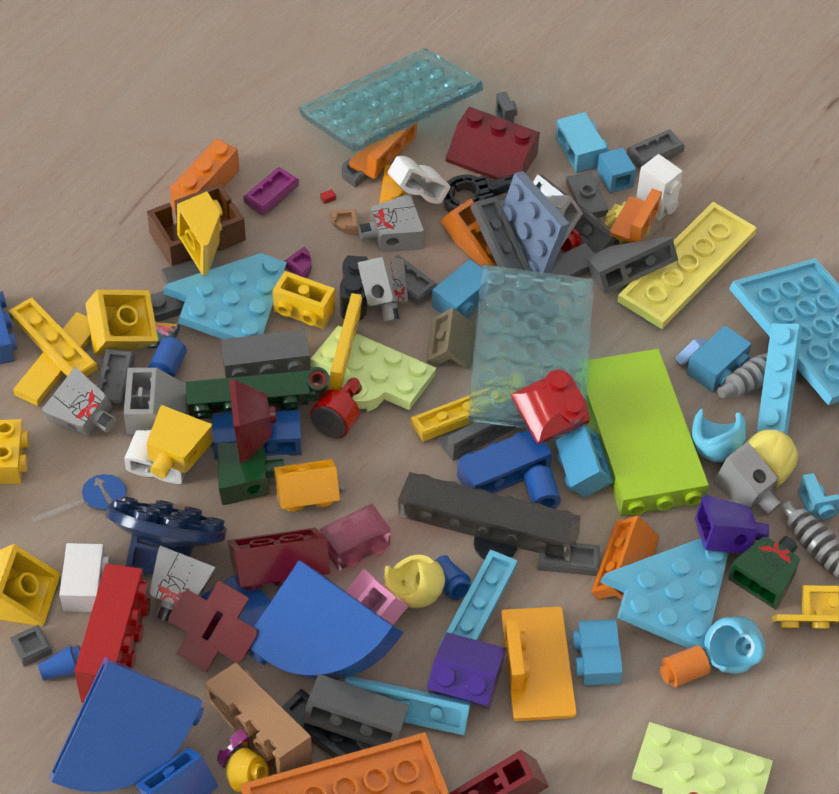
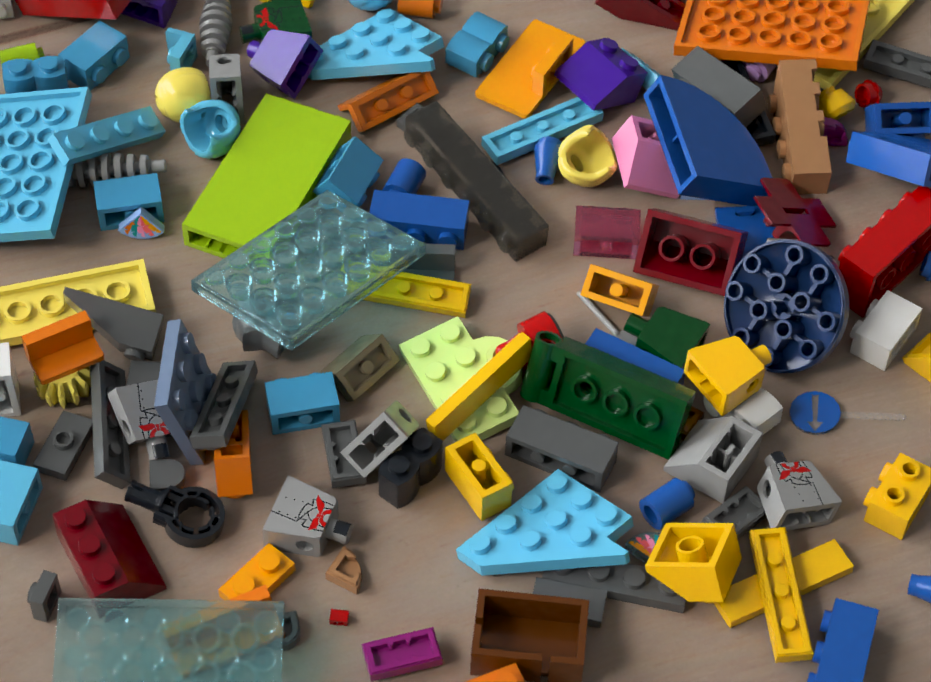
camera: 145 degrees left, 0 degrees up
yellow slope [177,192,222,276] -> none
dark red slope [229,380,277,463] -> none
magenta tile [284,247,312,278] -> none
white brick [388,156,451,204] -> none
red slope [511,369,591,445] -> none

